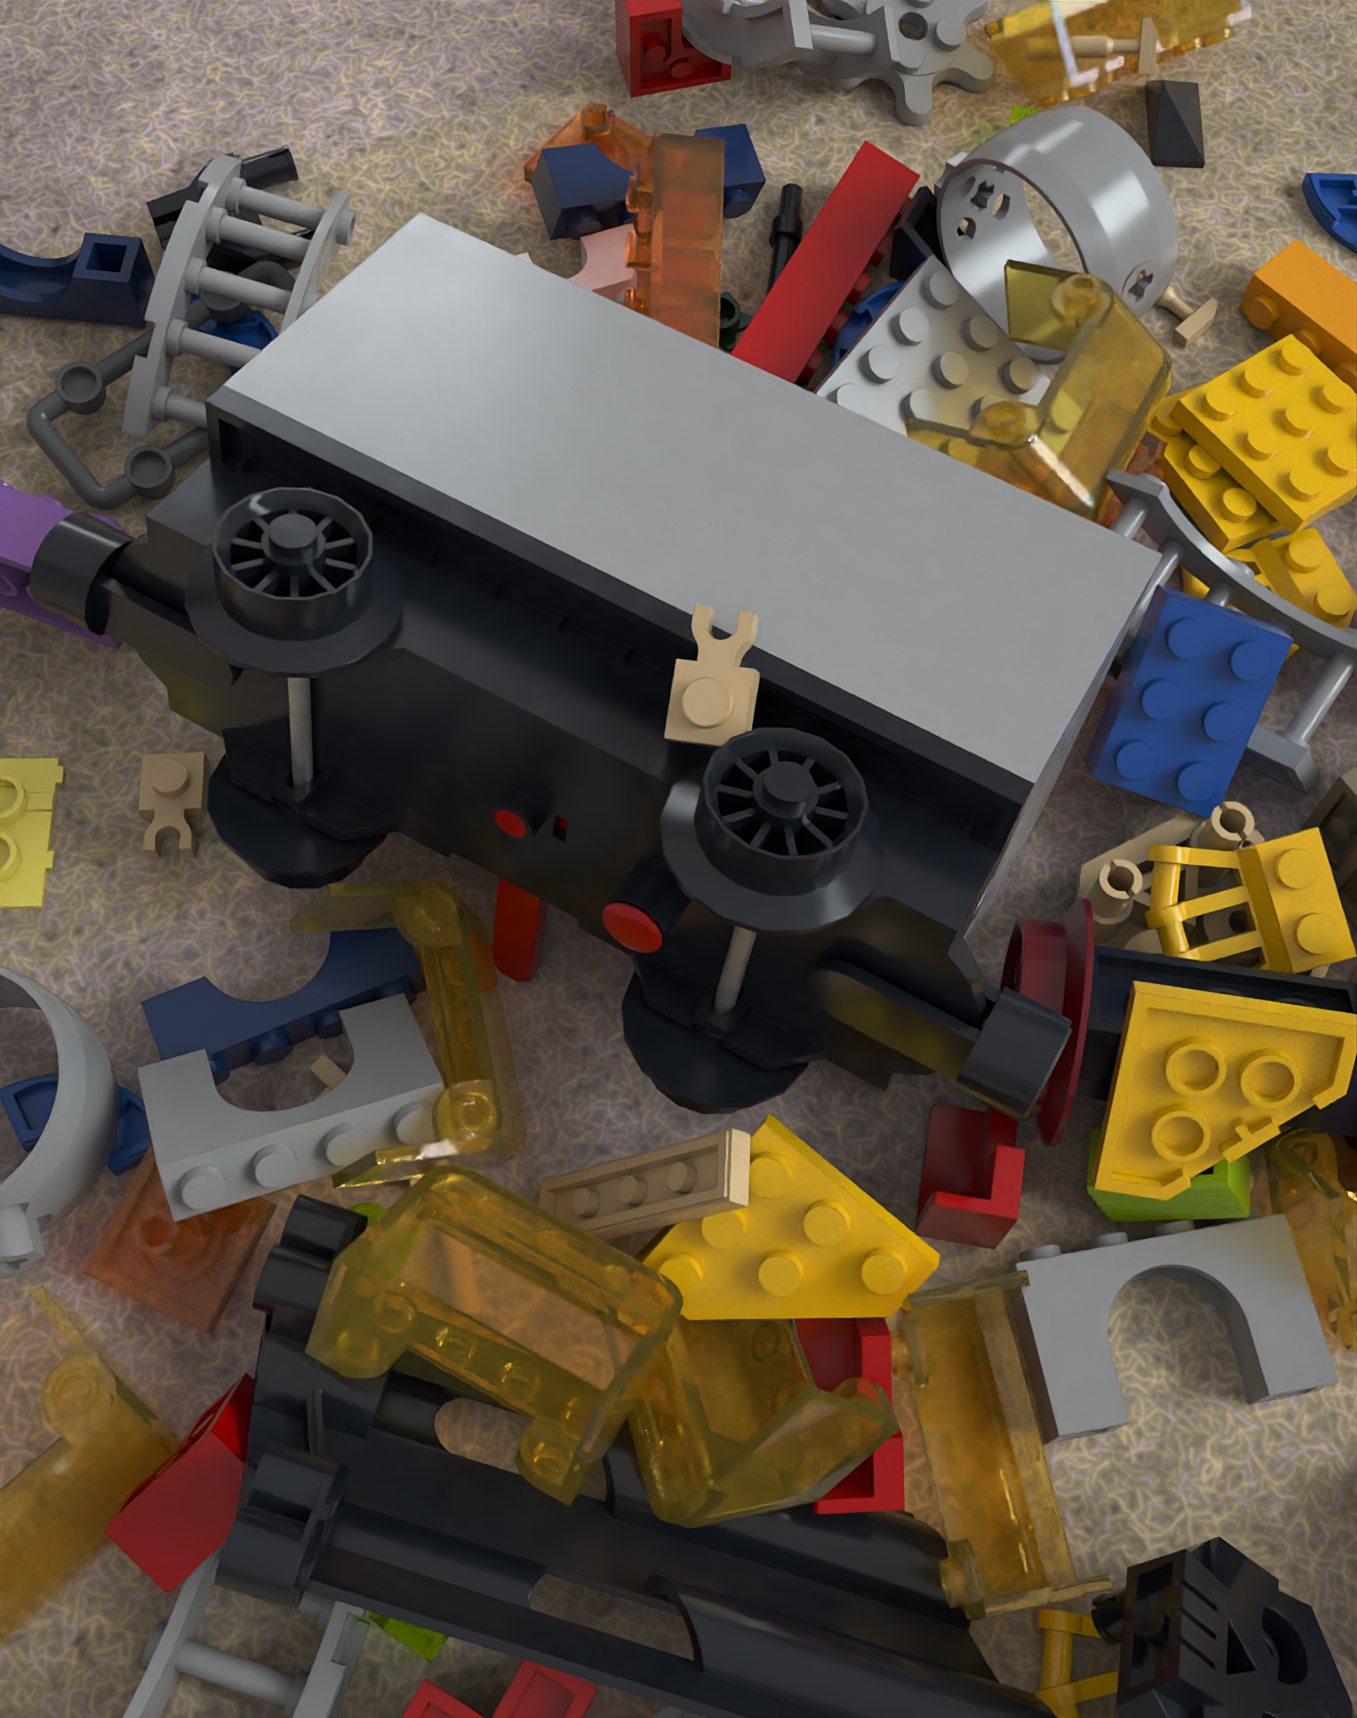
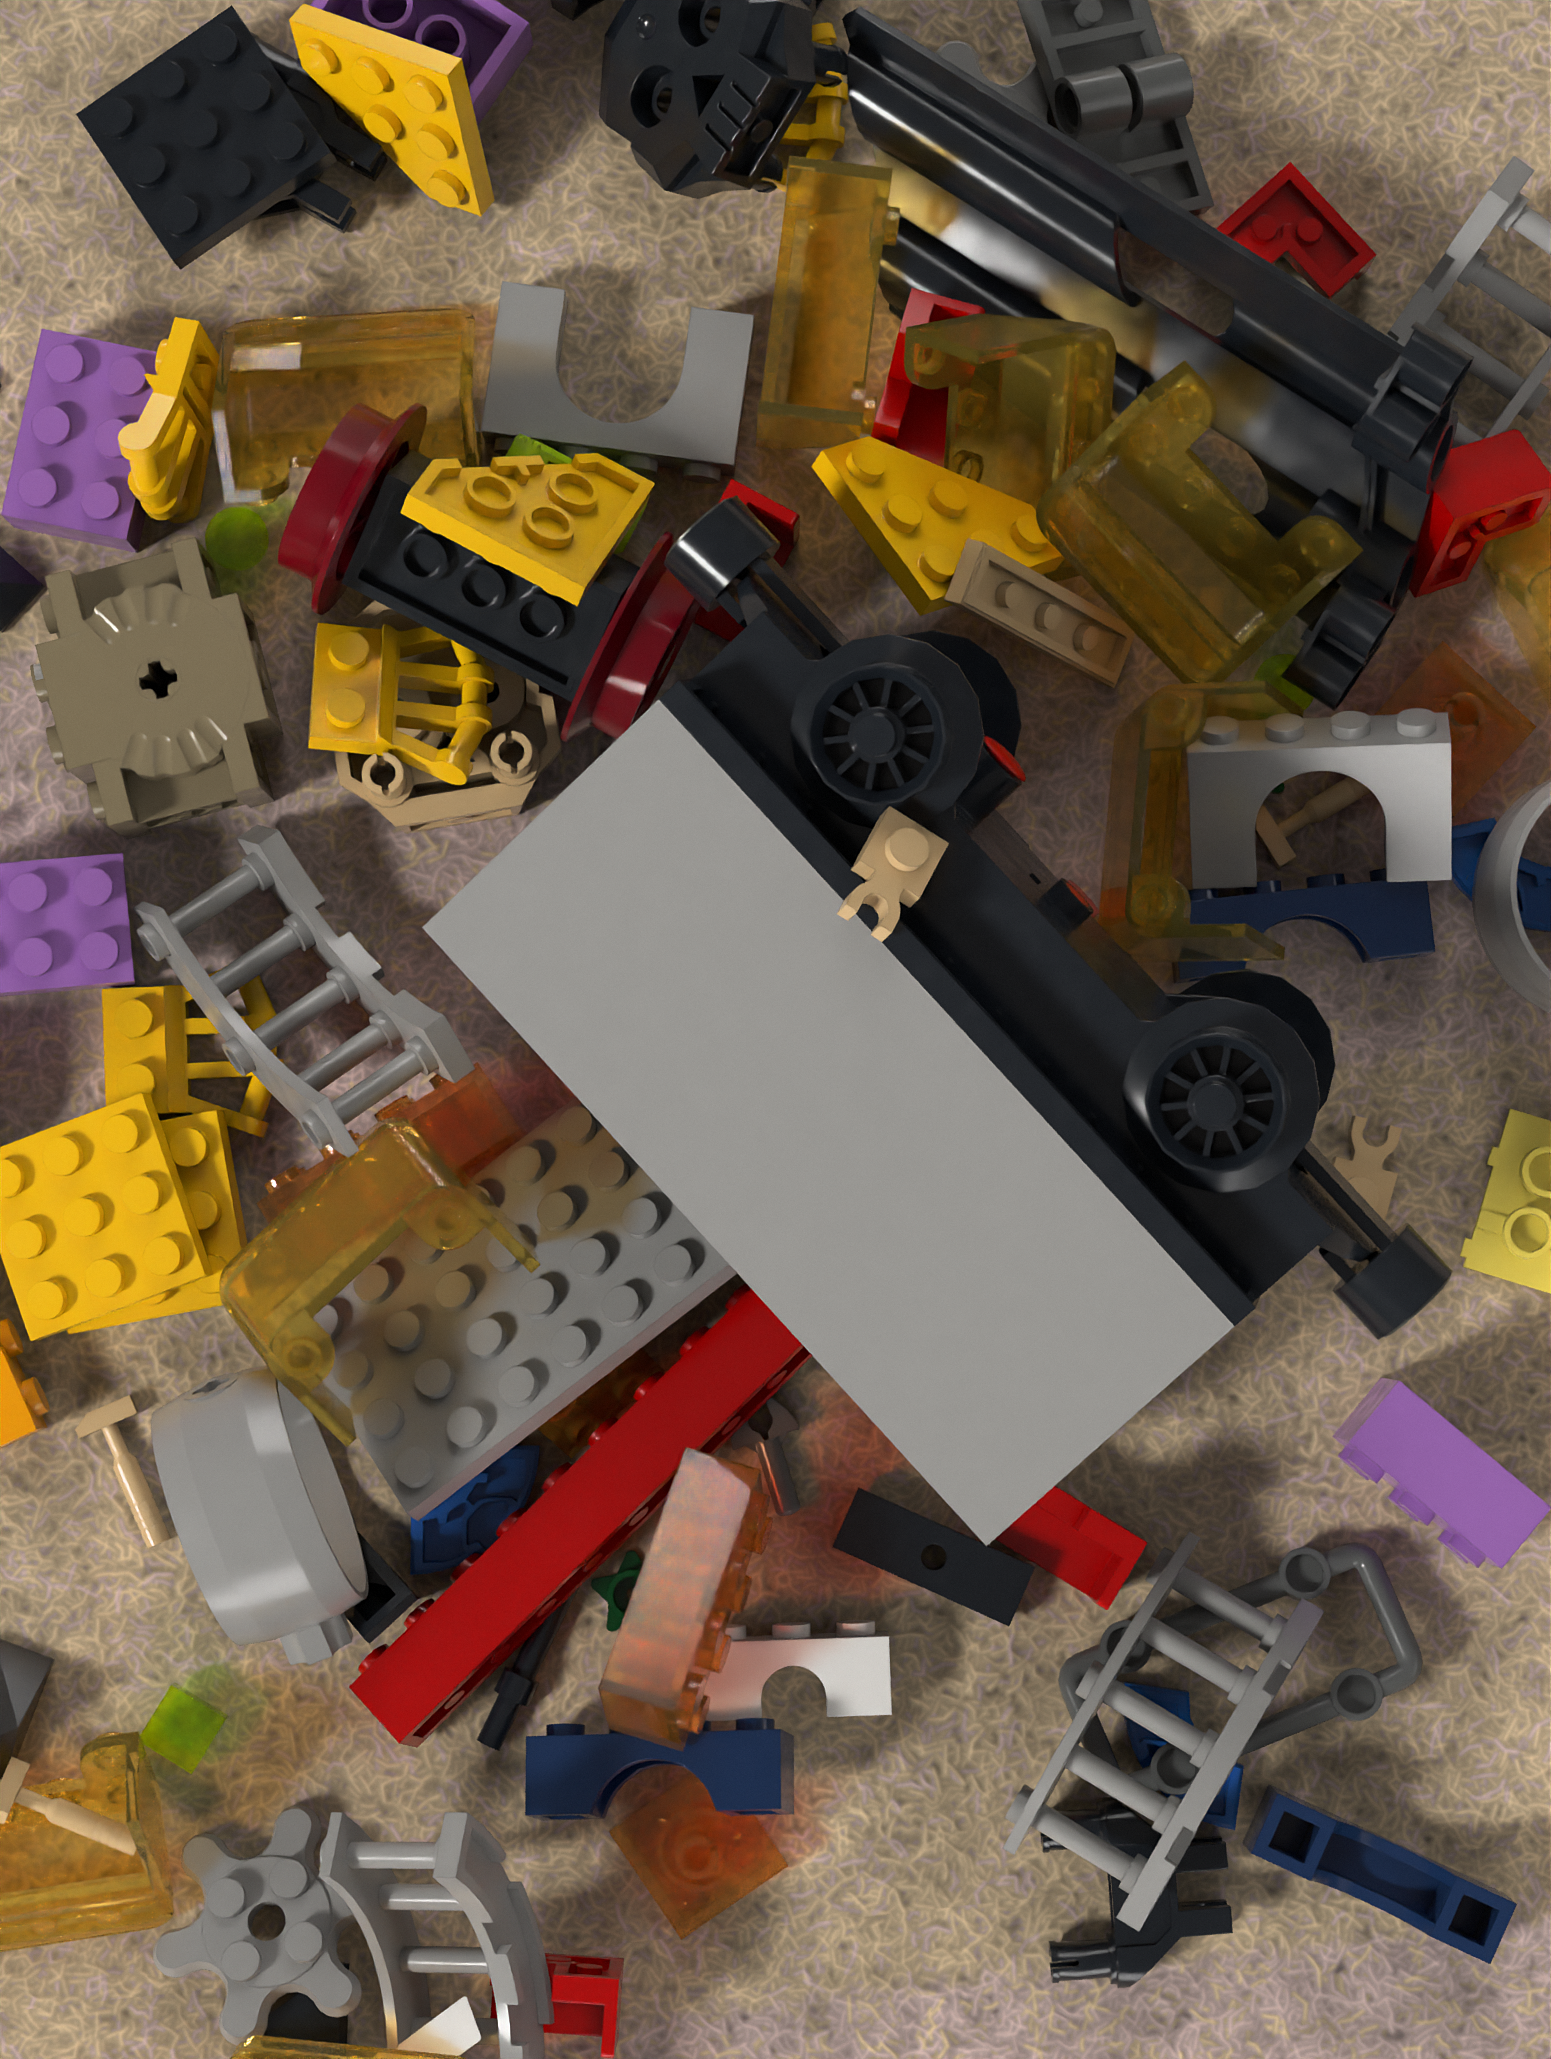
camera: 160 degrees left, 20 degrees up
blue brick [1084,584,1294,819] -> none

